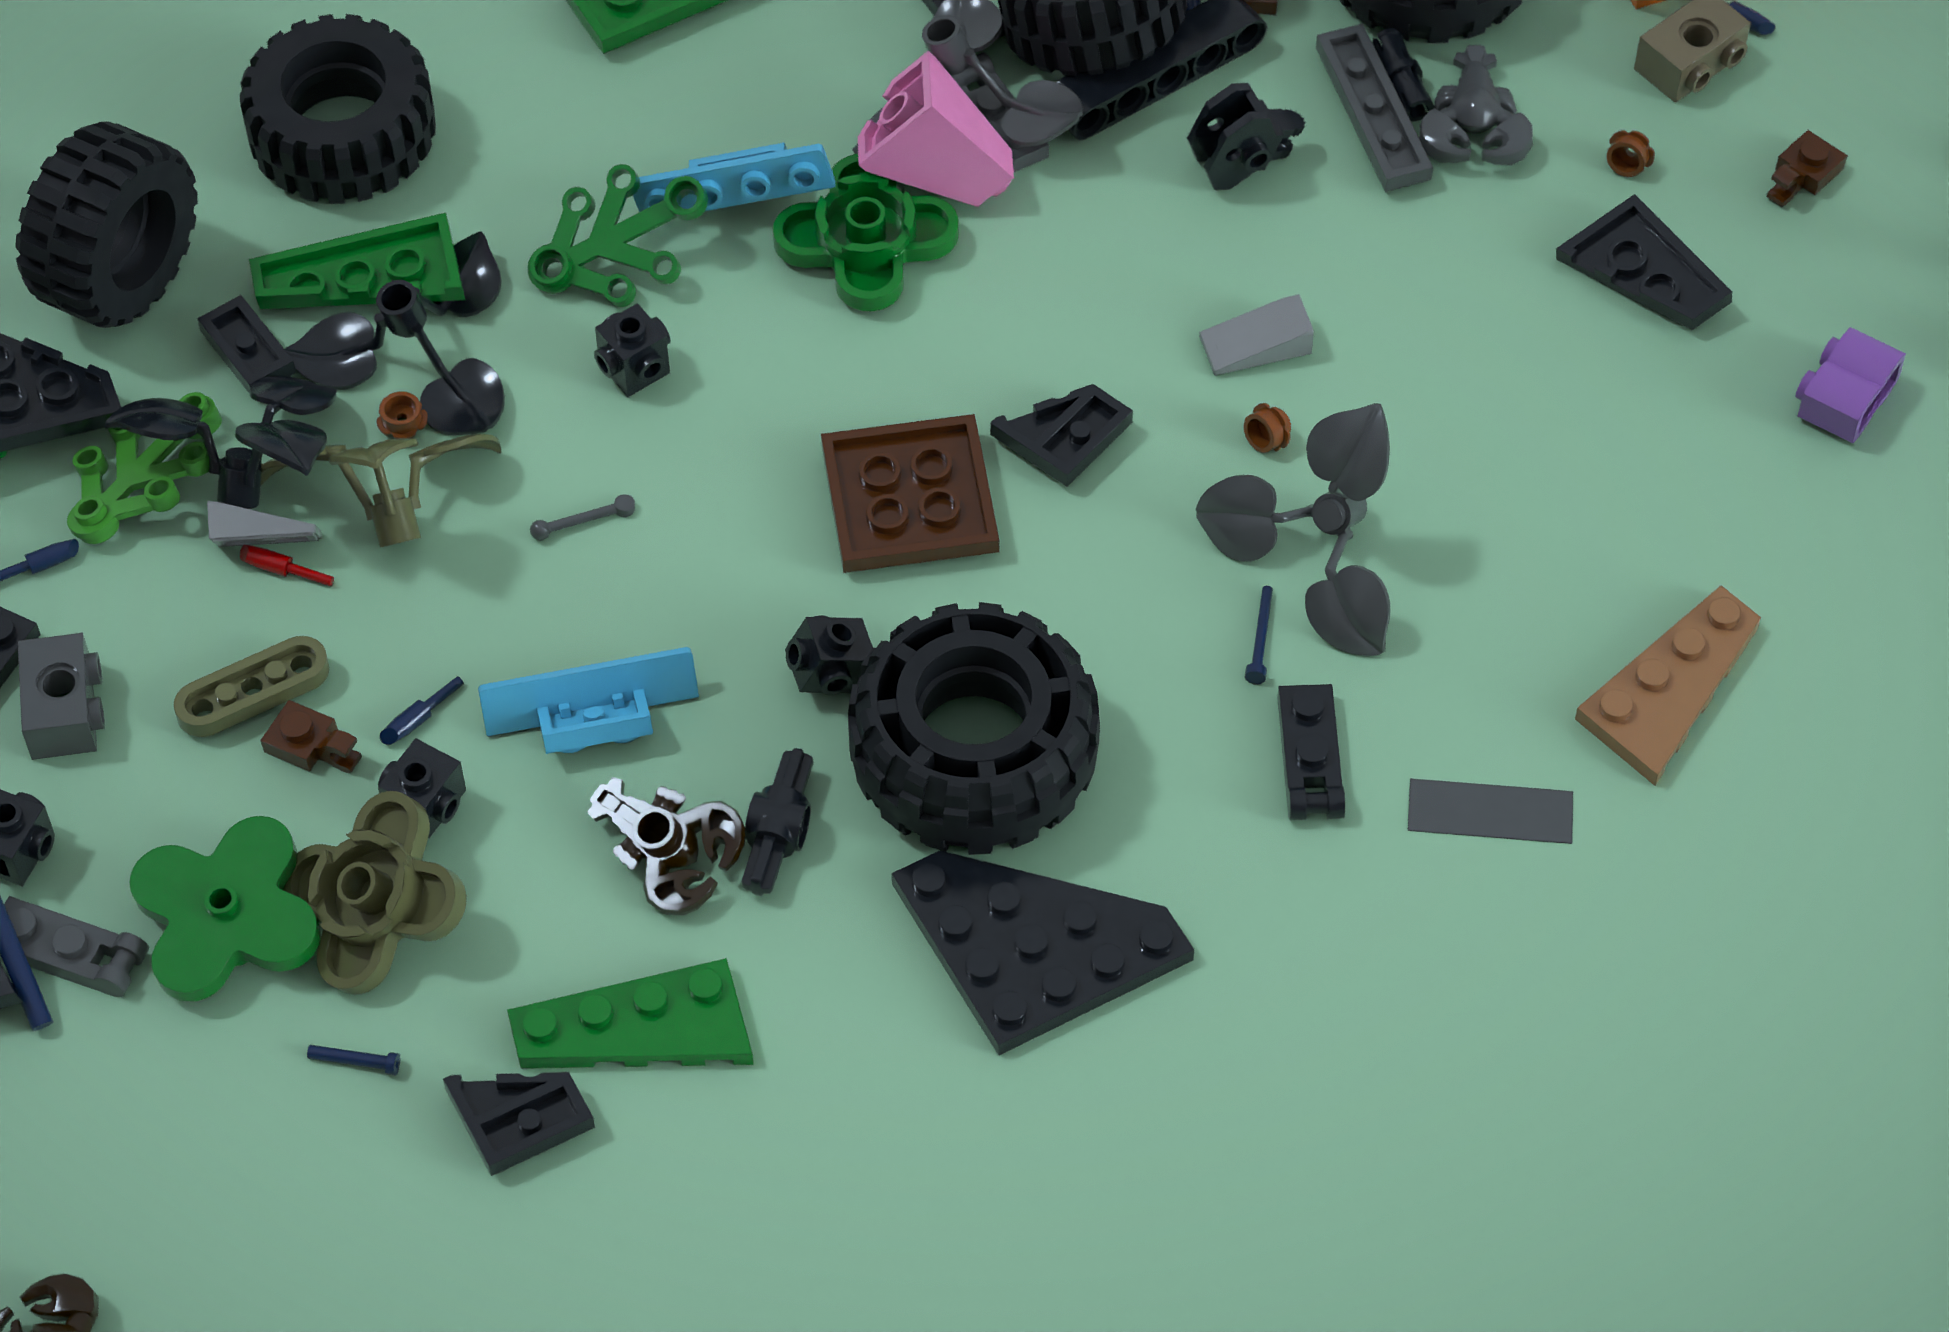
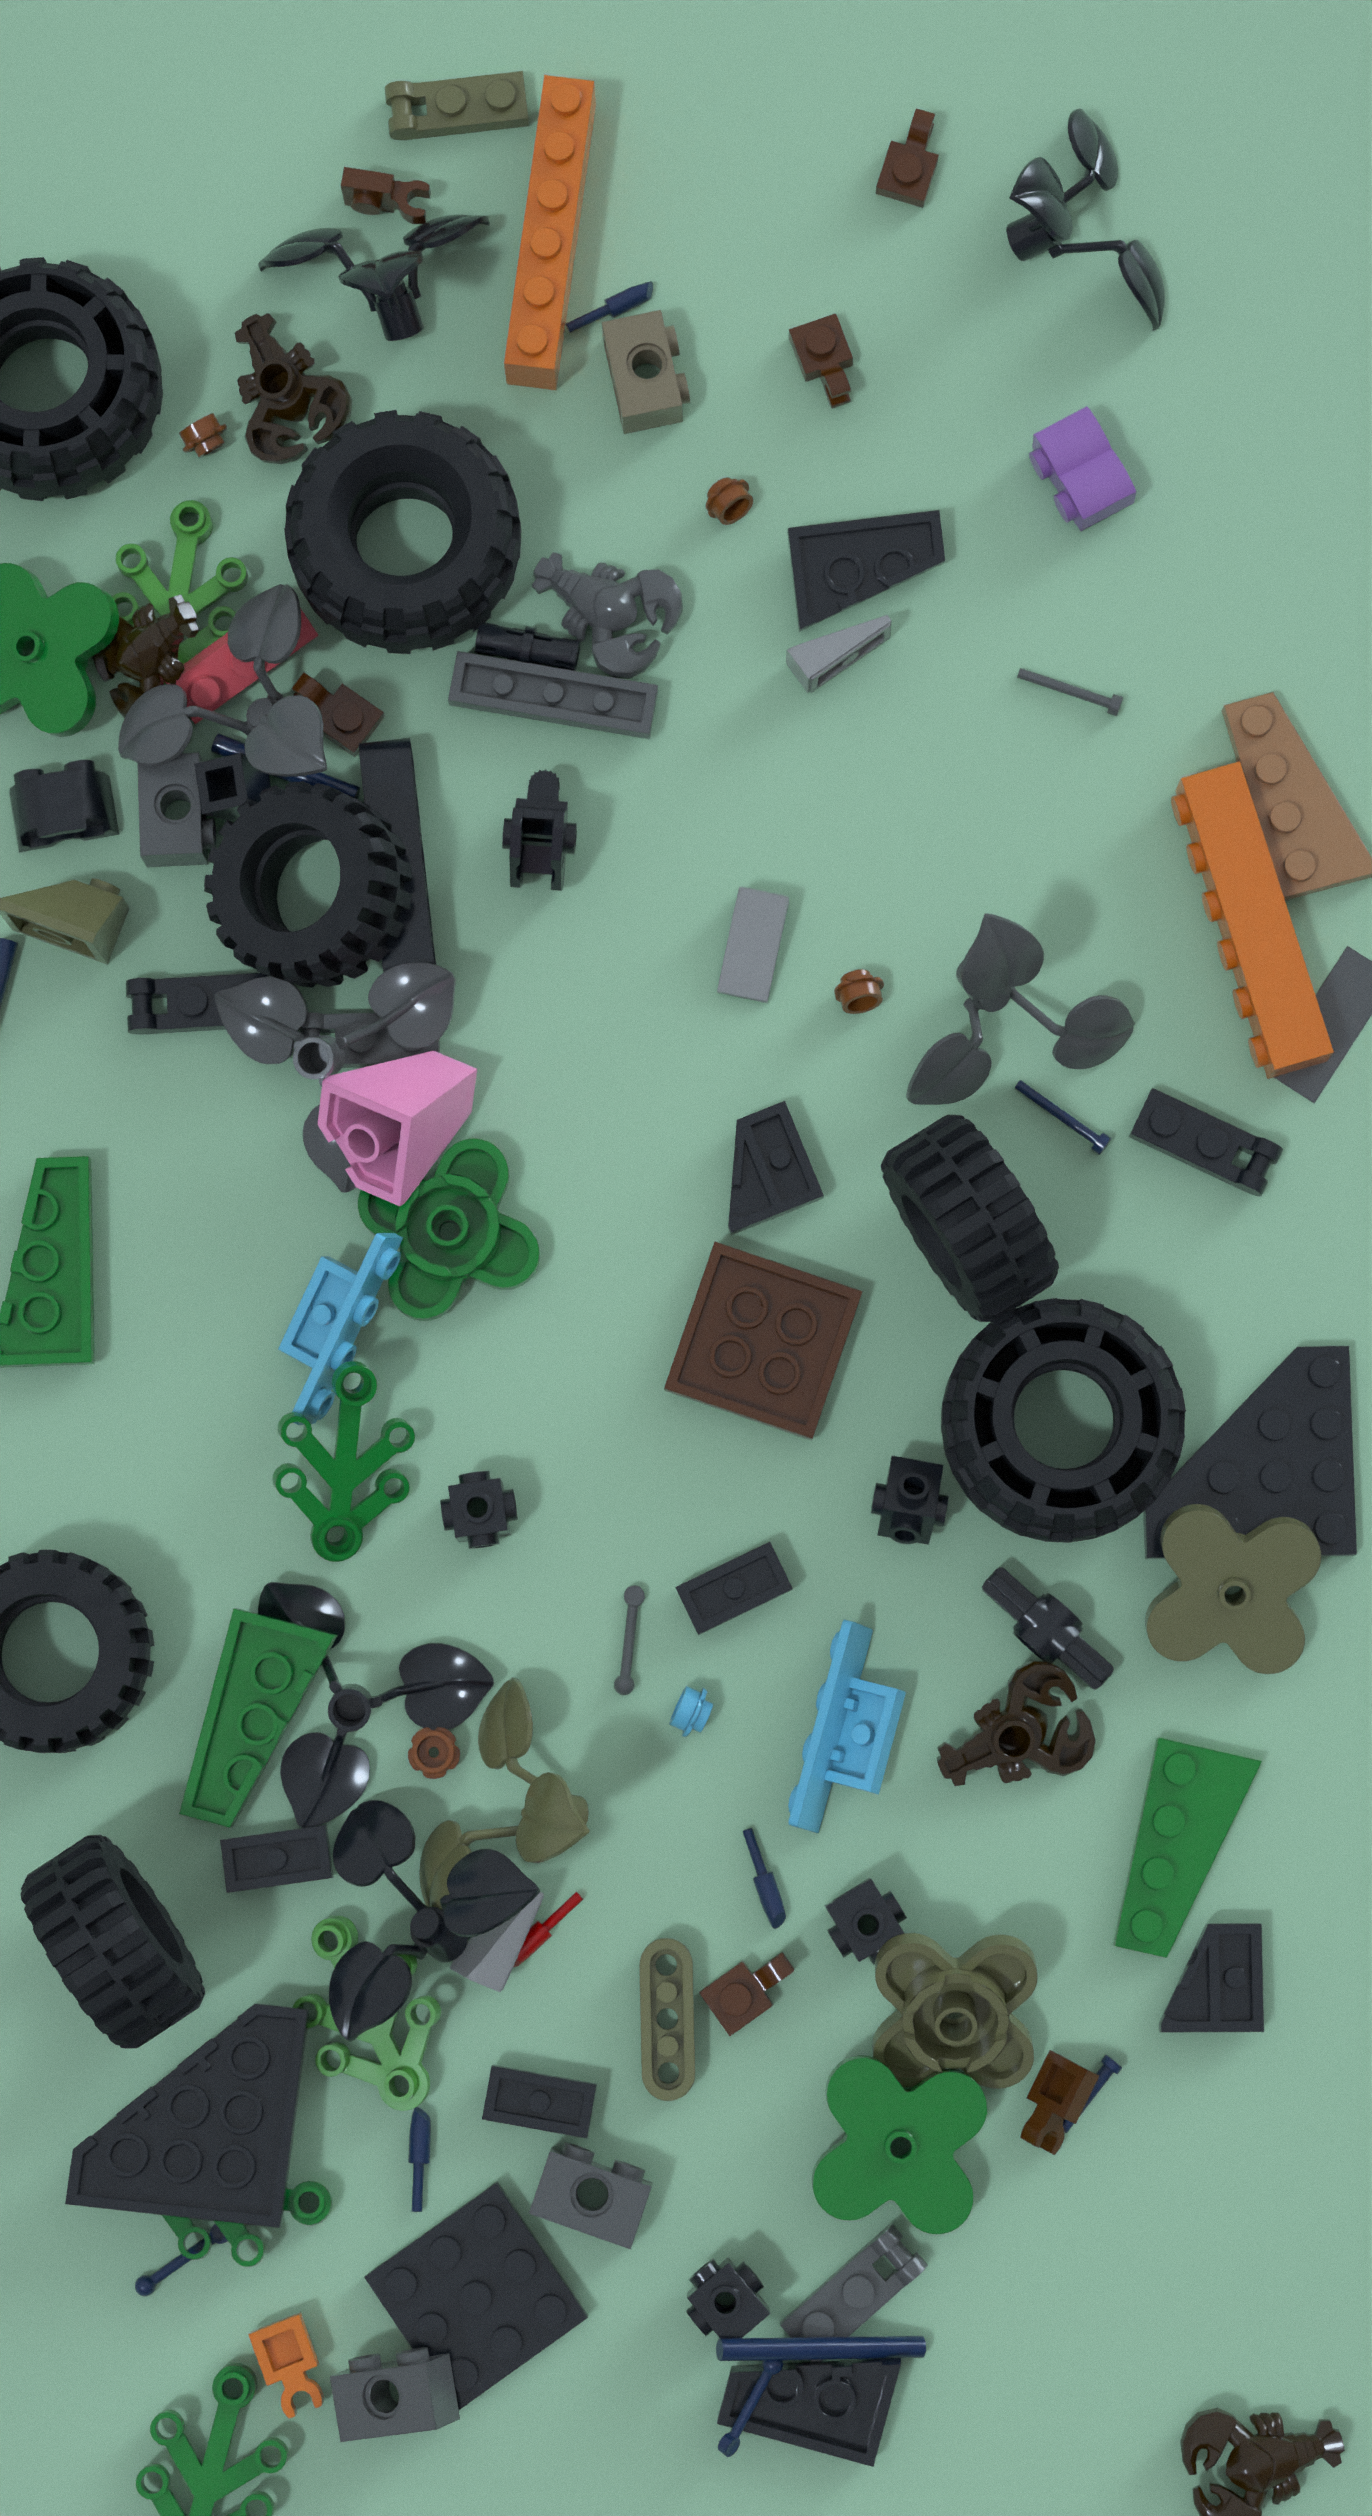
camera: 60 degrees left, 25 degrees up
none -> black plate [482,2065,597,2138]
none -> medium azure plate [669,1686,713,1737]
none -> black plate [675,1542,793,1635]
none -> light grey slope [786,615,892,693]
none -> black tyre [881,1115,1059,1322]
none -> dark grey piece [1017,668,1123,716]
none -> reddish brown plate [1020,2050,1099,2155]
none -> olive plant [1145,1504,1321,1674]
none -> orange brick [1171,761,1334,1079]

